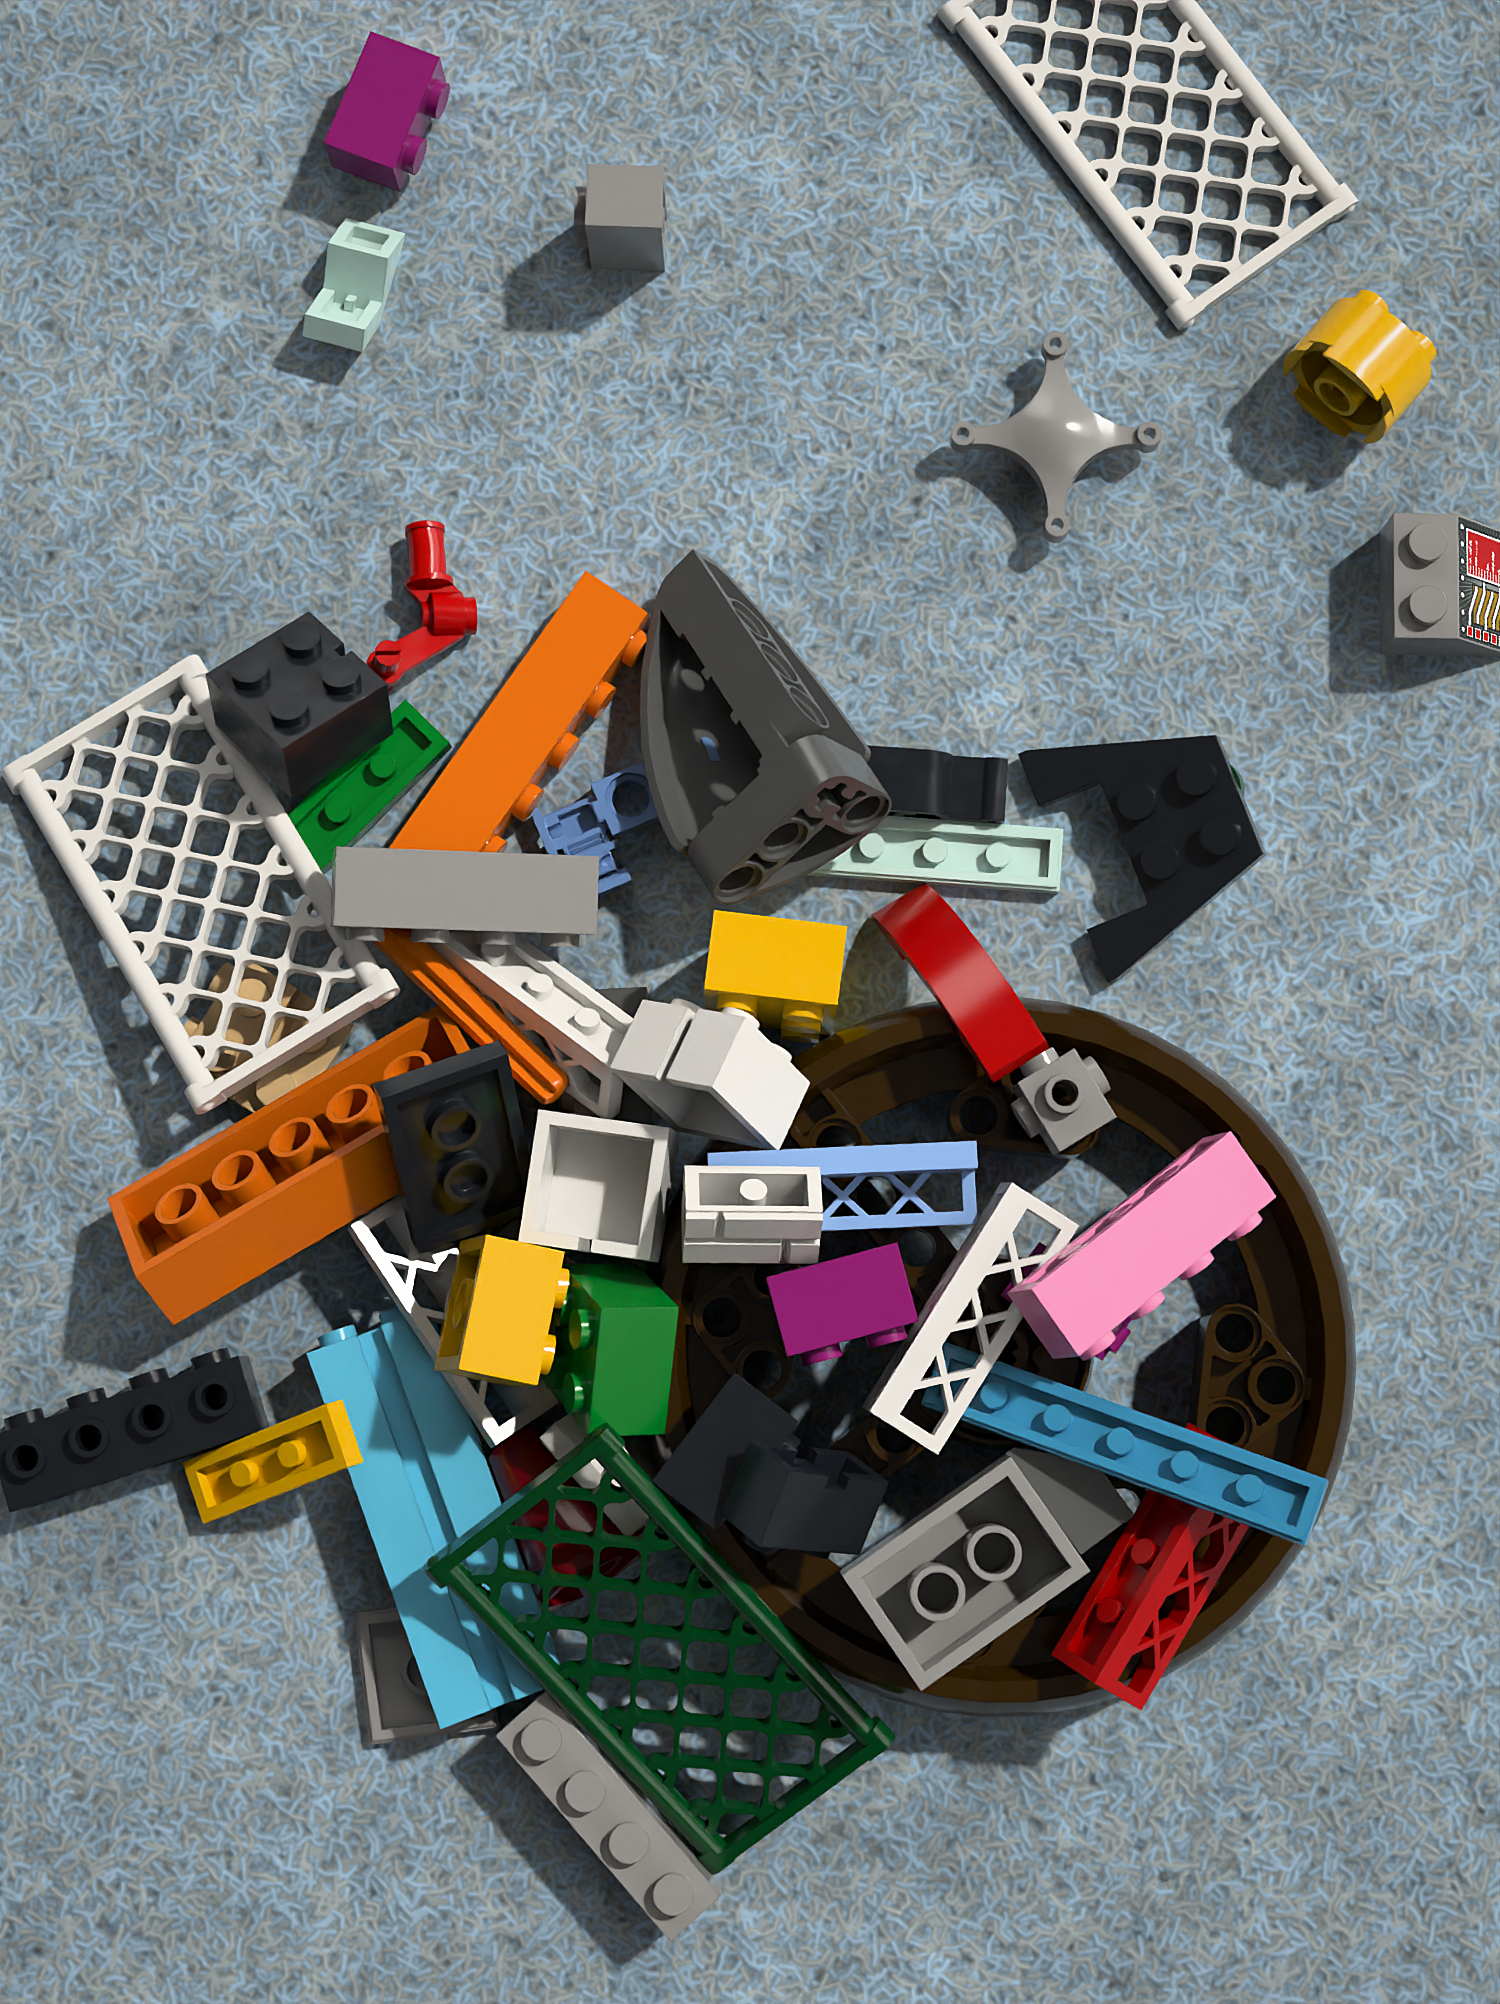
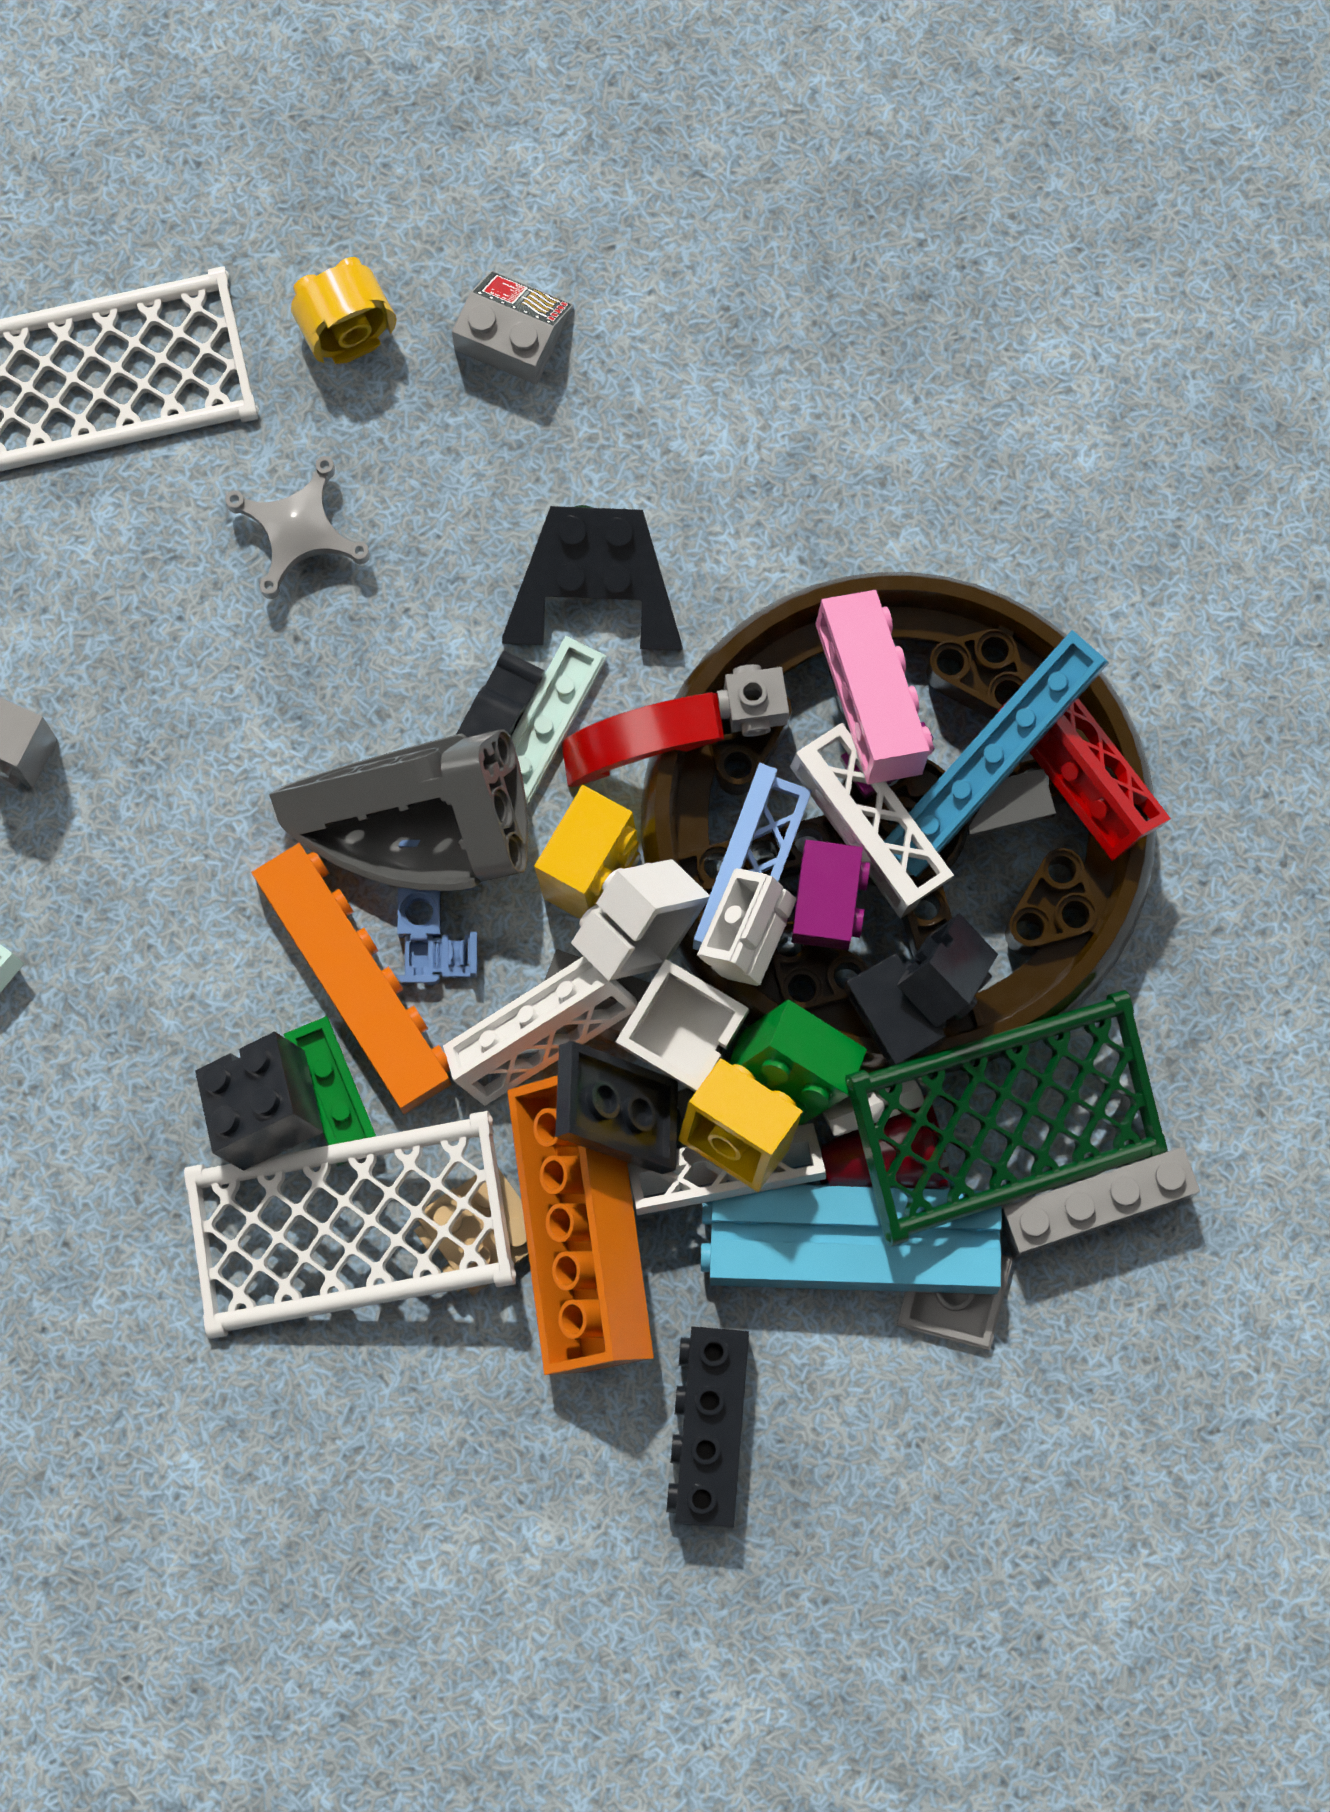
camera: 70 degrees left, 5 degrees down
yellow plate [182,1399,364,1524] -> none
light grey brick [330,846,599,947] -> none
red pin [366,520,477,693] -> none
orange axle [373,928,569,1104] -> none
light grey brick [840,1455,1090,1691] -> none

